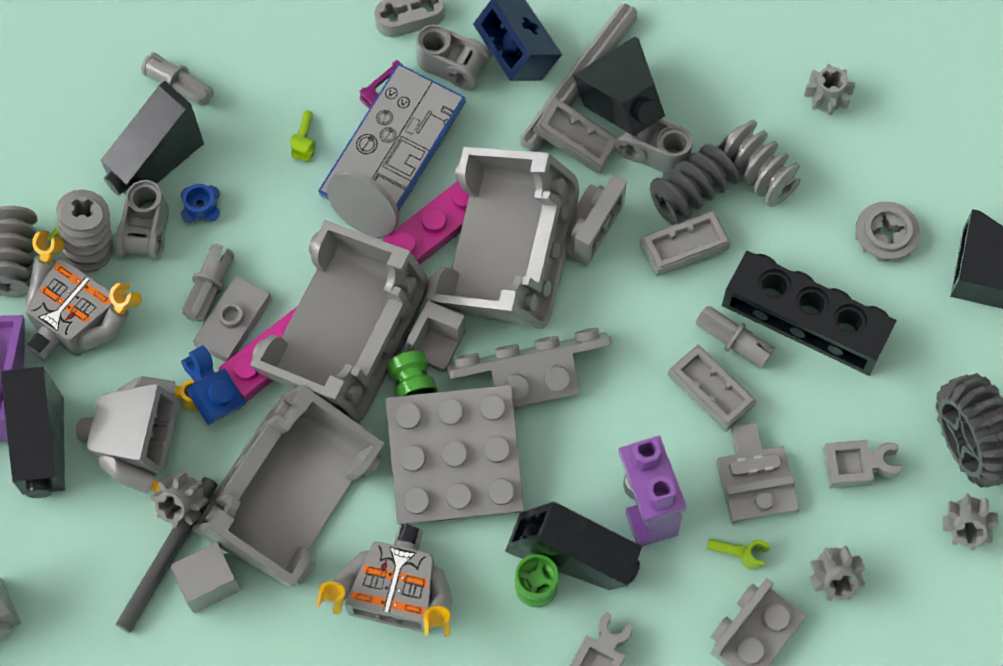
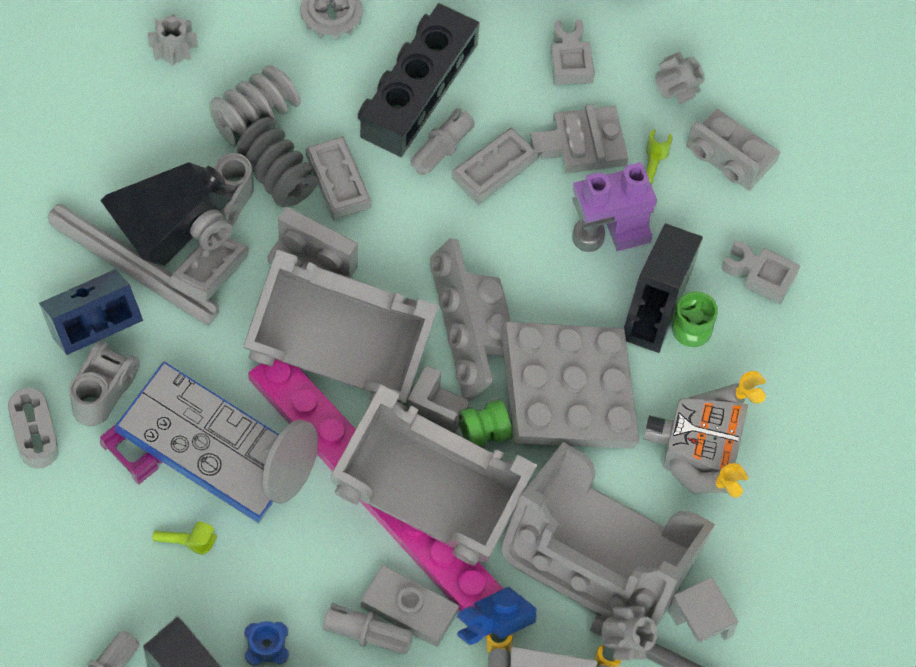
camera: 95 degrees left, 5 degrees down
none -> light grey bush [190,209,233,251]

